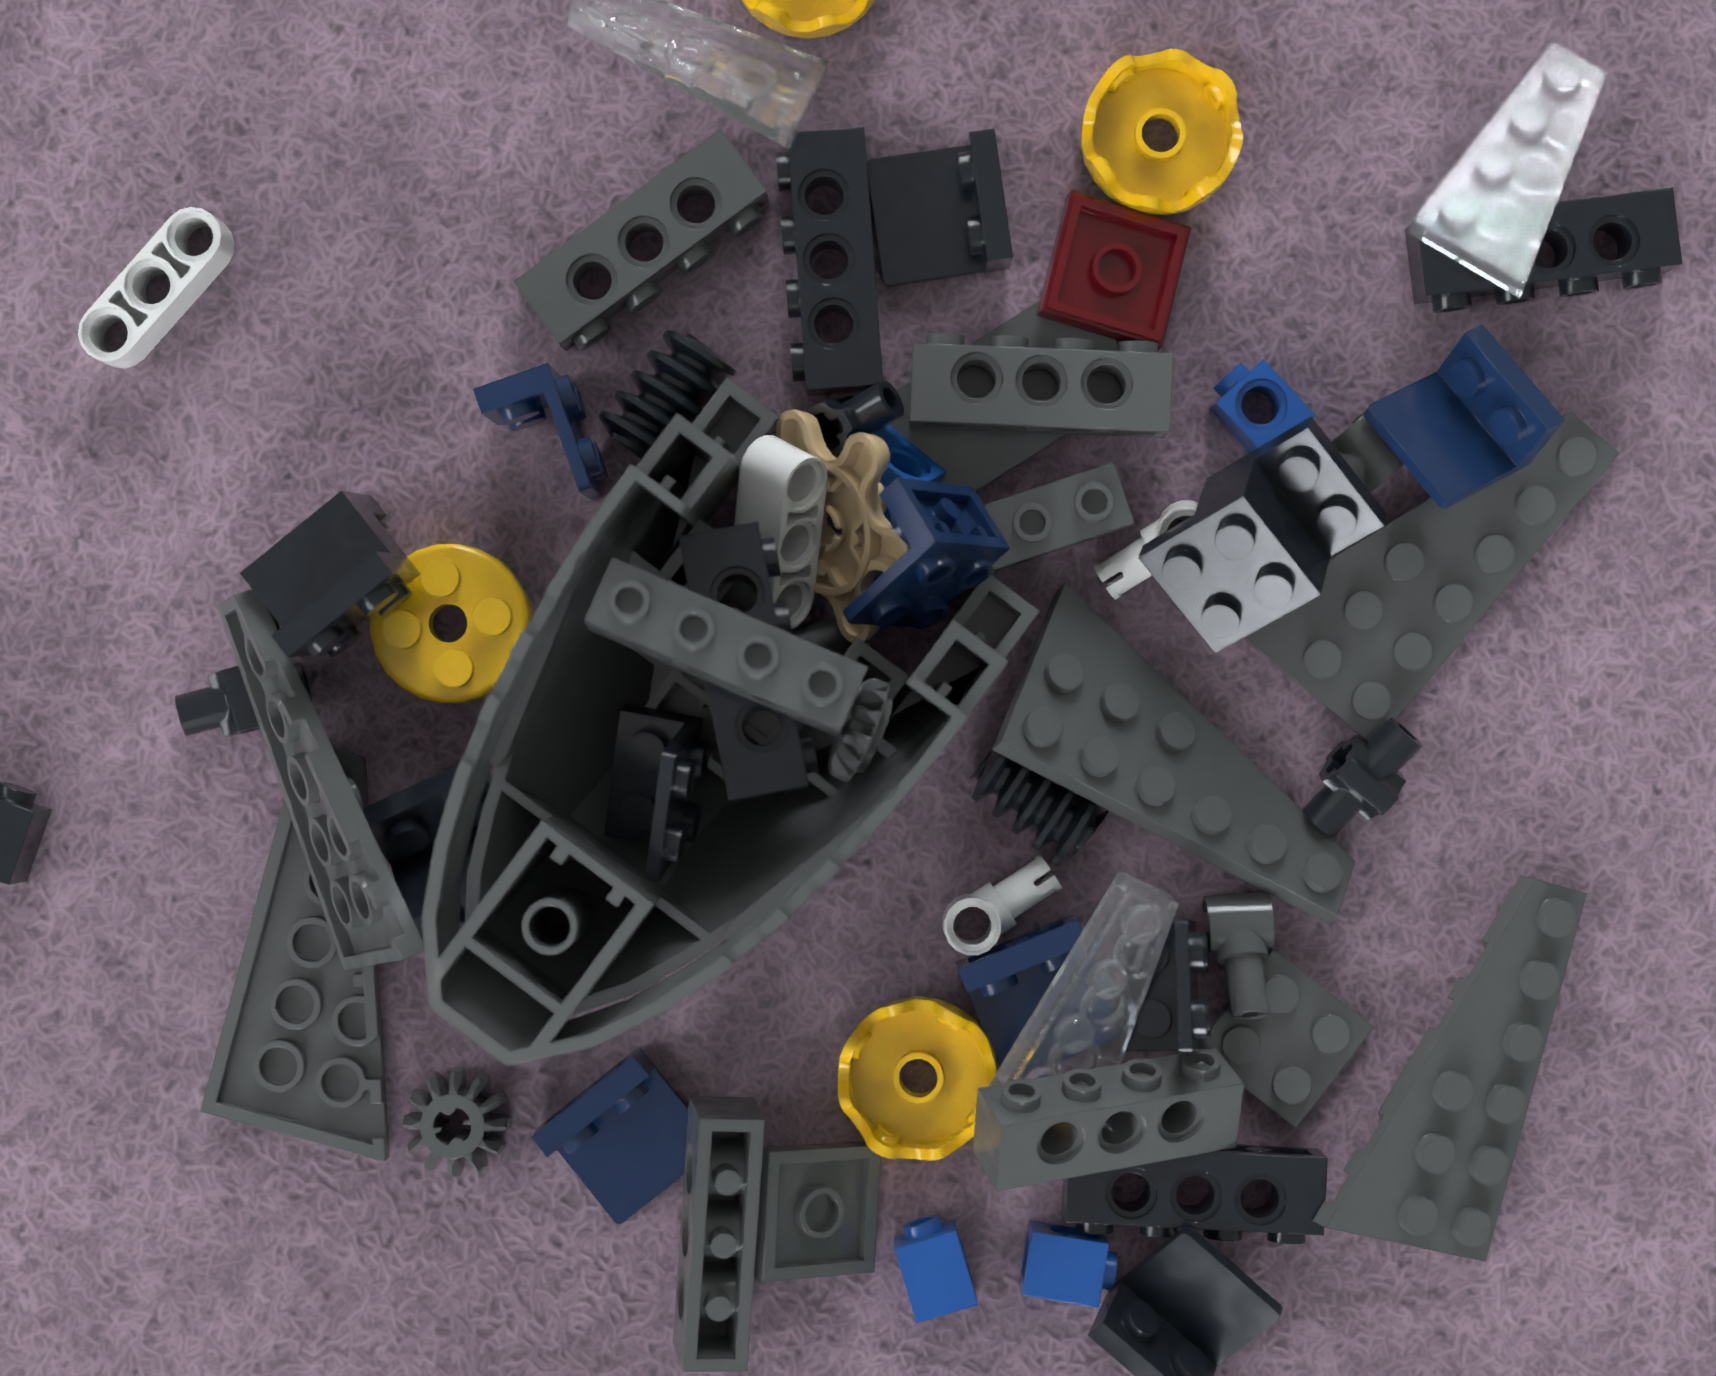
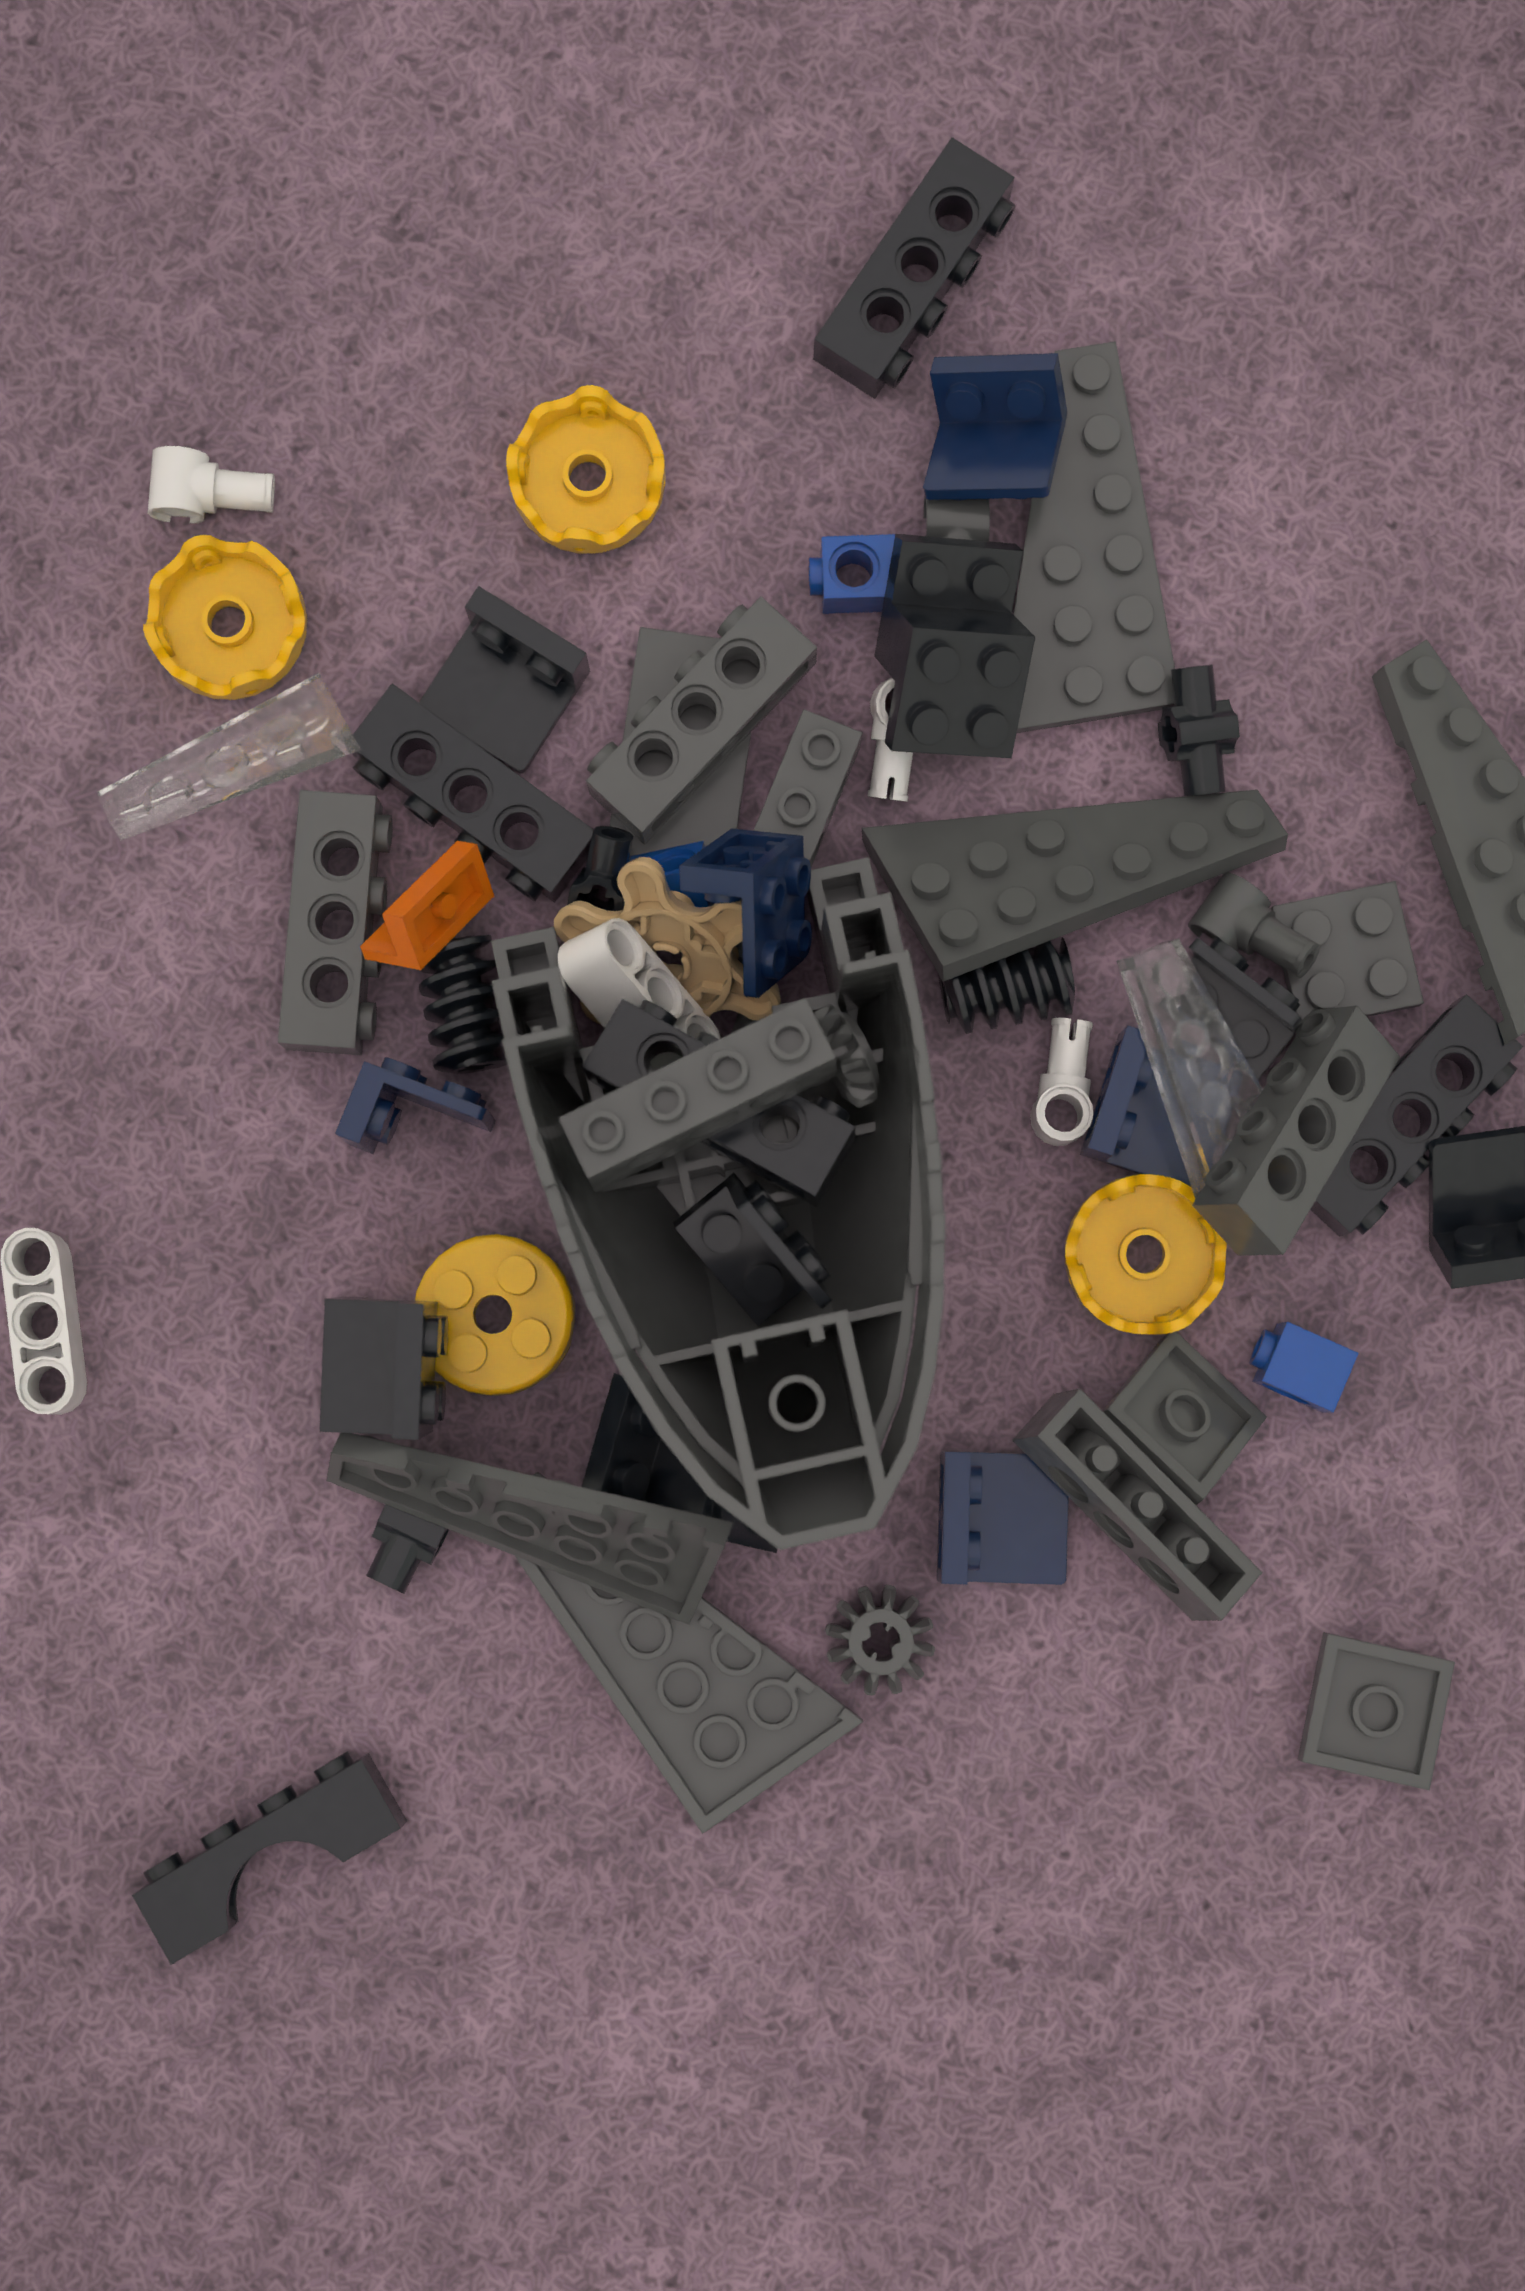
camera: 45 degrees left, 5 degrees down
blue brick [1019,1220,1117,1308] -> none
dark red tile [1036,190,1191,350] -> none
clear wing [1409,42,1607,299] -> none
none -> orange panel [360,841,494,970]

